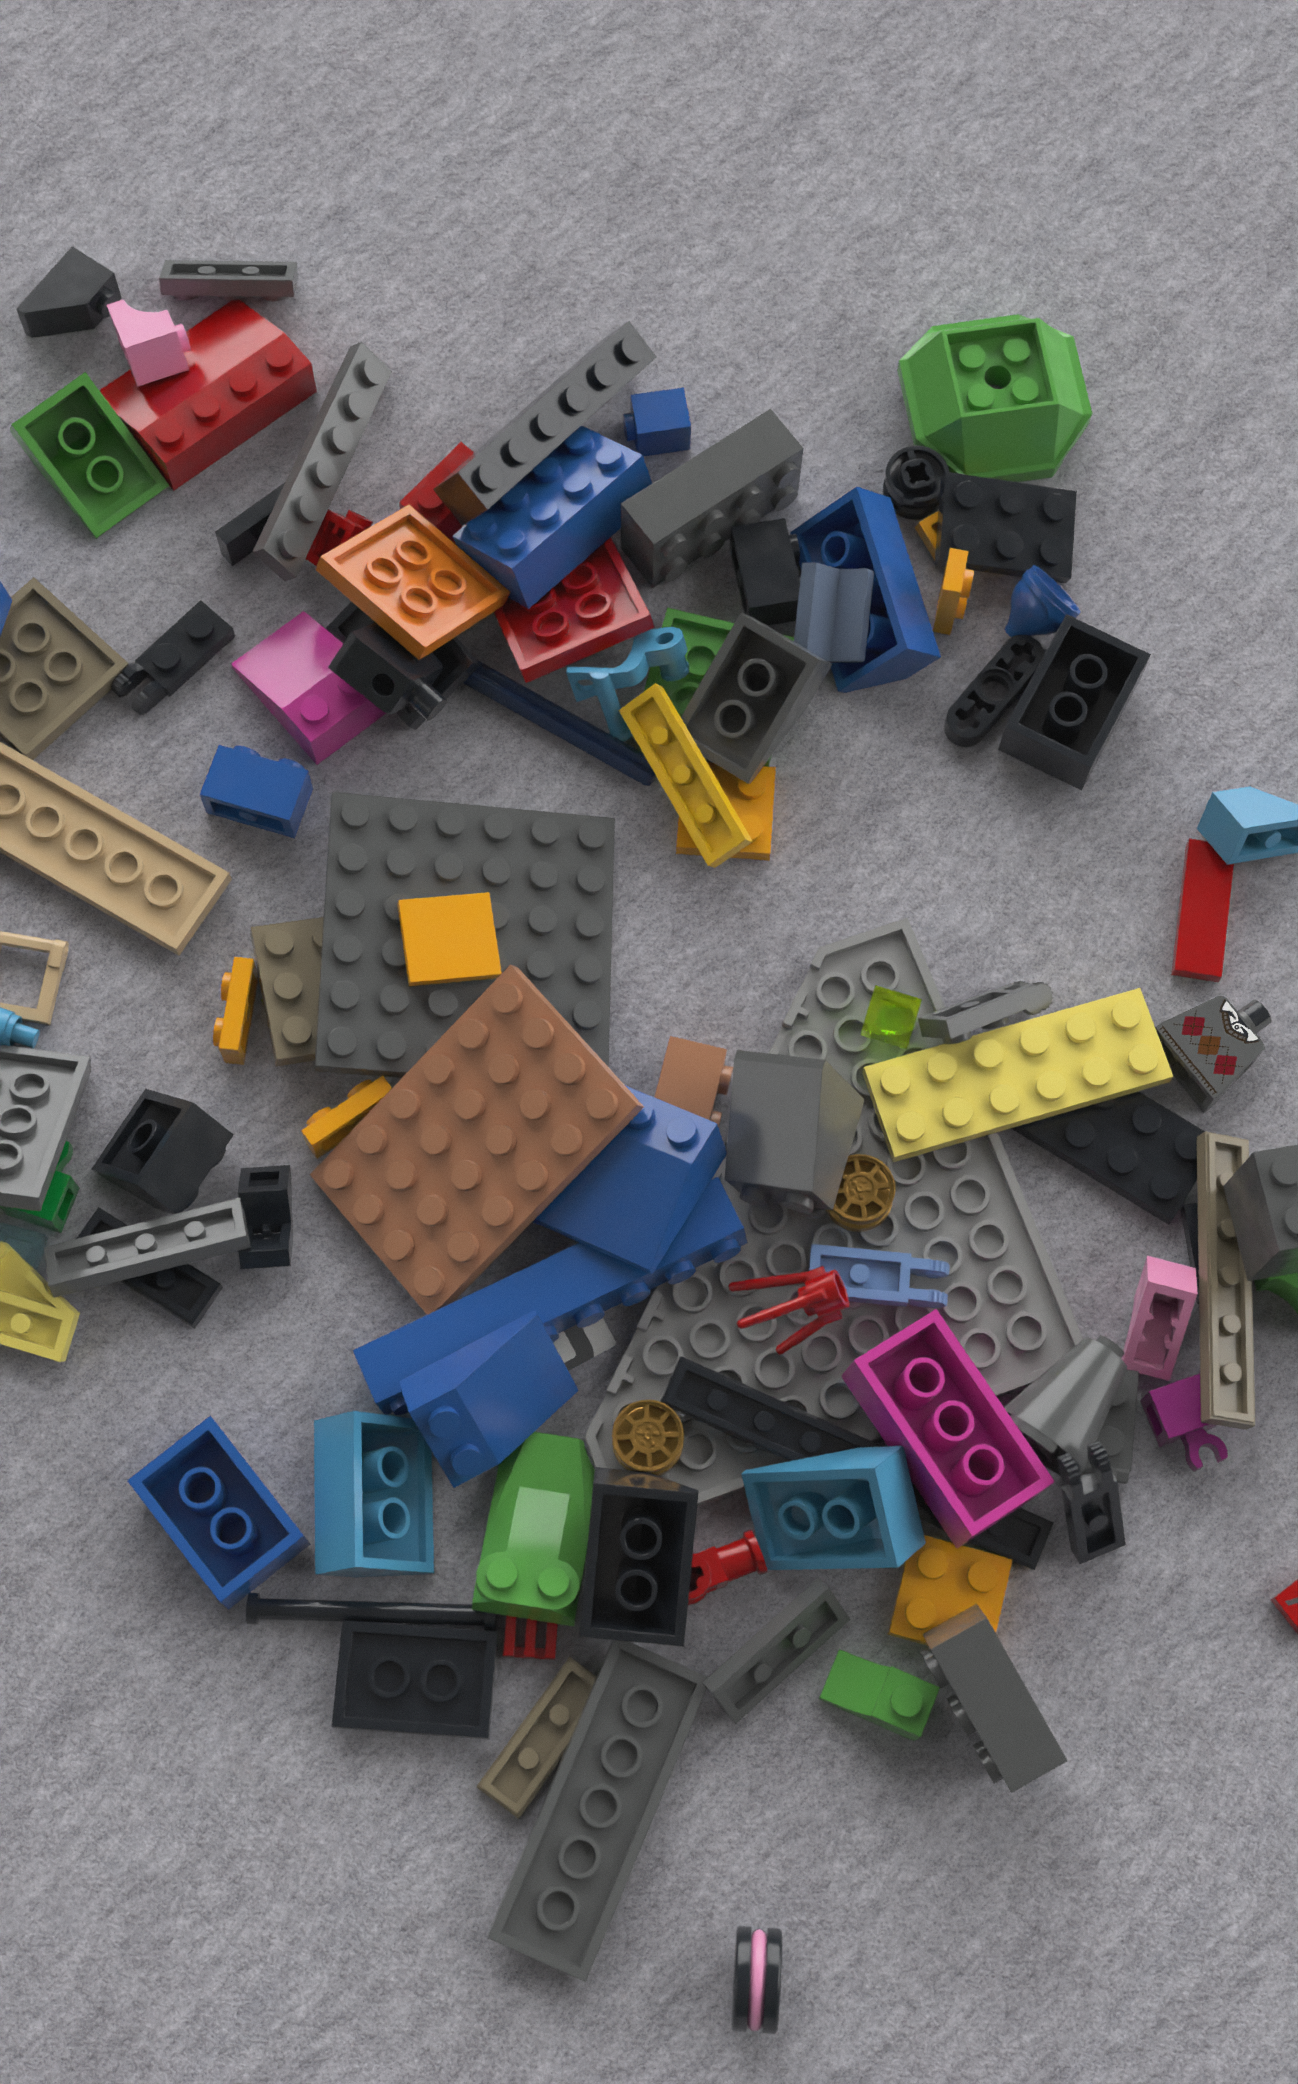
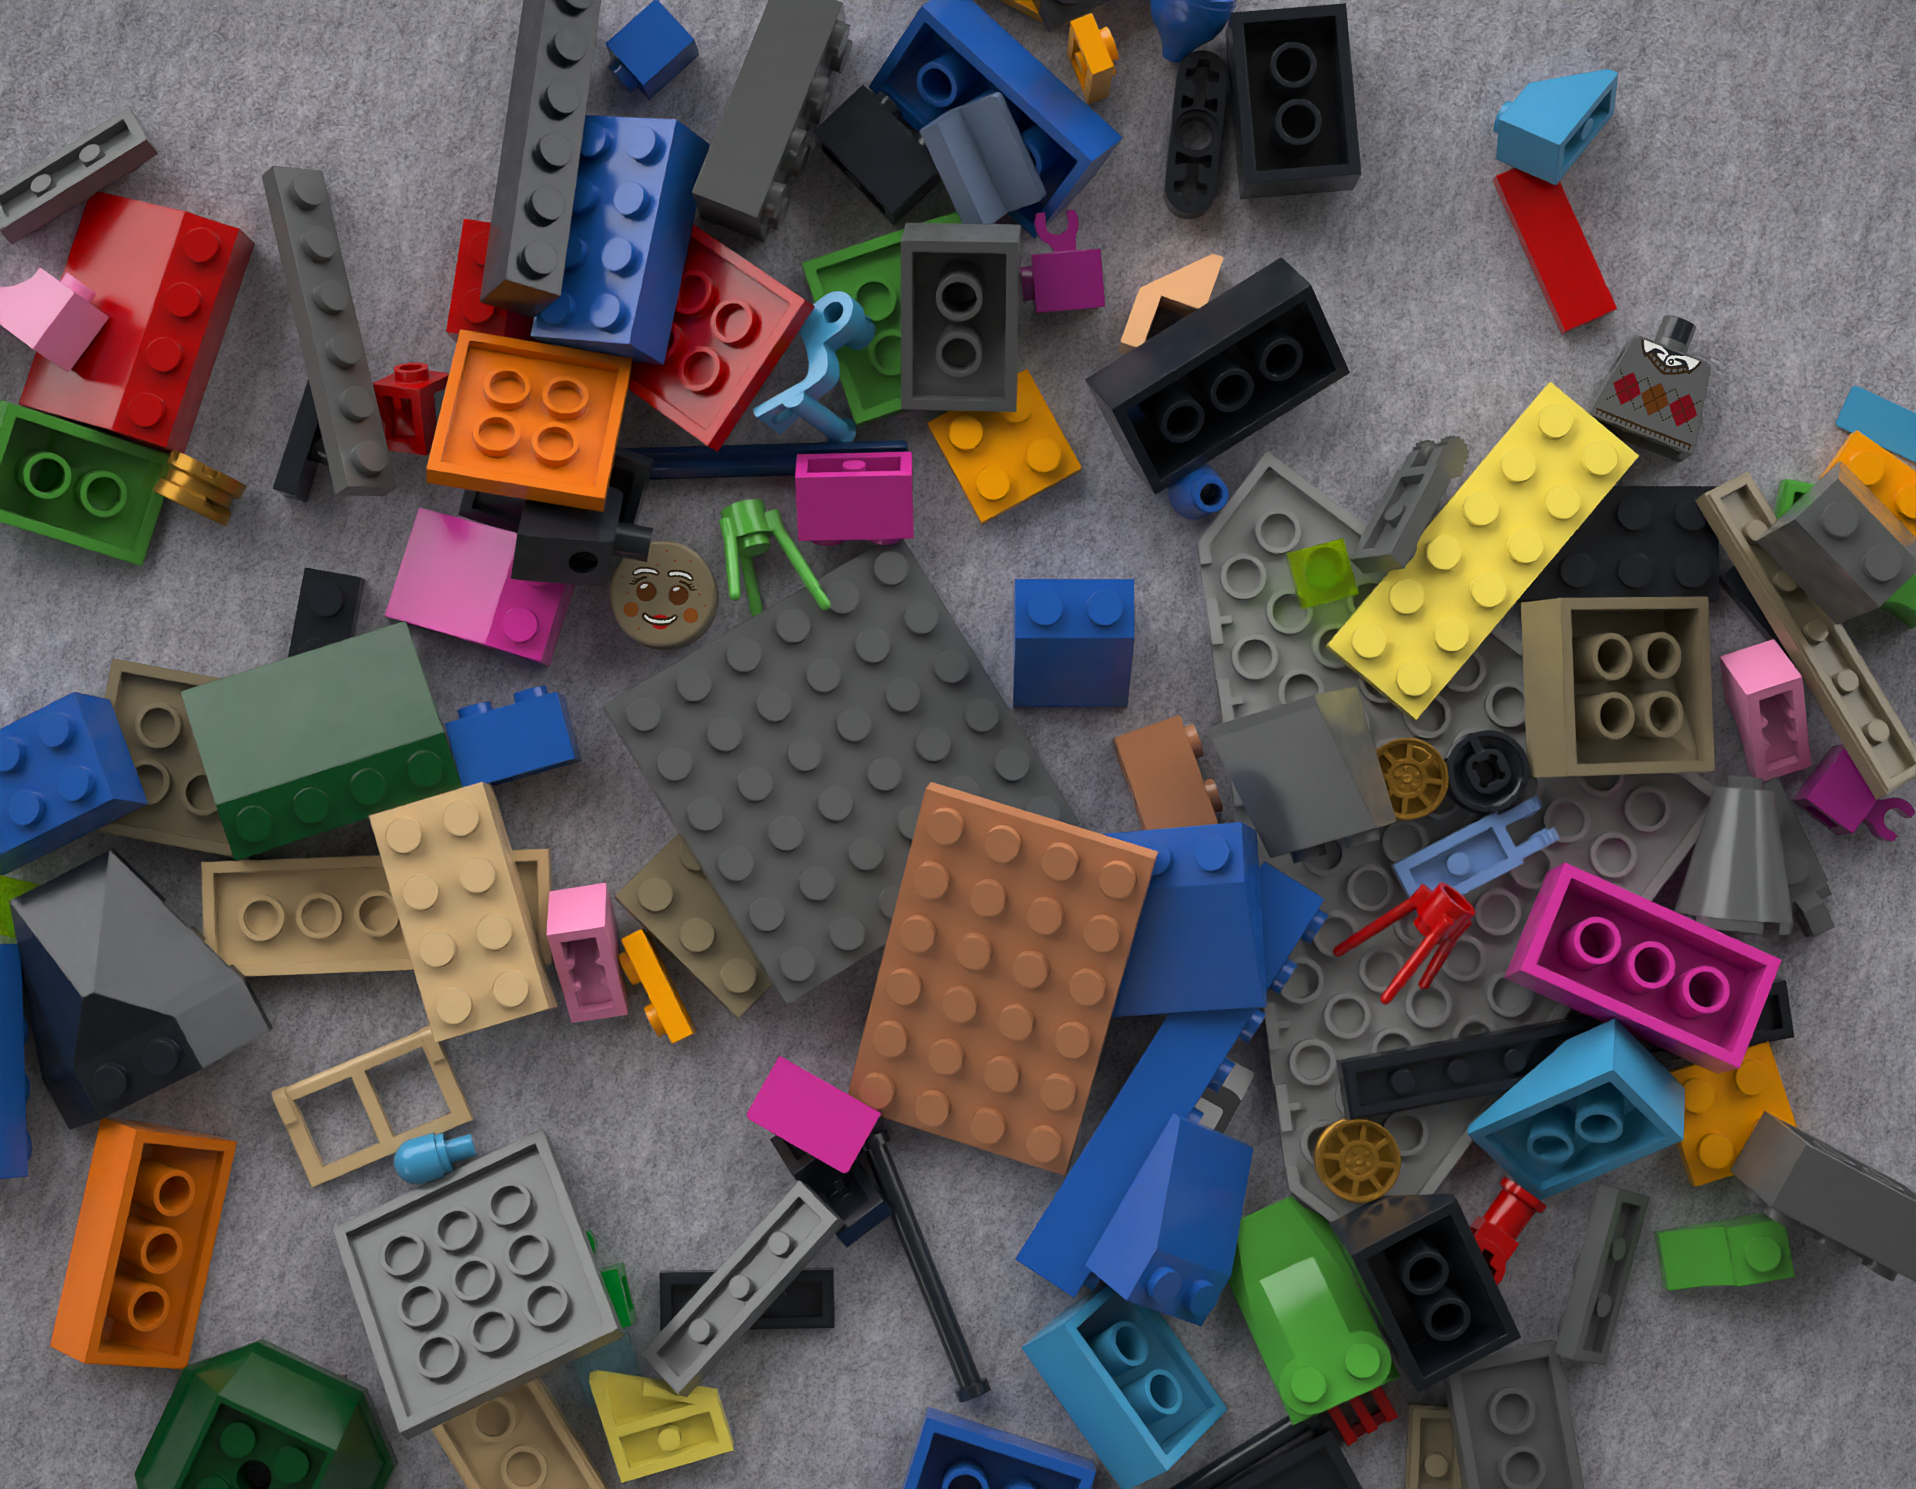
camera: 30 degrees left, 15 degrees up
black slope [91,1089,234,1214] -> none
light orange plate [301,1075,392,1159] -> none
light orange piece [397,892,502,986] -> none
yellow plate [619,683,753,868] -> none
black hinge [1057,1440,1126,1564] -> none
none -> pearl gold wheel [152,449,247,527]
none -> slope [181,621,462,861]
none -> tan brick [369,782,558,1043]
none -> bright pink arch [547,883,629,1023]
none -> dark tan head [609,541,719,650]
none -> bright green plant [719,499,831,617]
none -> dark pink panel [747,1056,881,1173]
none -> dark pink brick [795,452,914,546]
none -> black bar [859,1129,991,1402]
none -> blue slope [1013,579,1134,707]
none -> magenta brick [1021,210,1105,313]
none -> black brick [1085,257,1350,495]
none -> light nougat slope [1118,253,1224,355]
none -> blue cone [1168,464,1229,520]
none -> black wheel [1444,730,1530,814]
none -> dark tan slope [1521,597,1715,778]

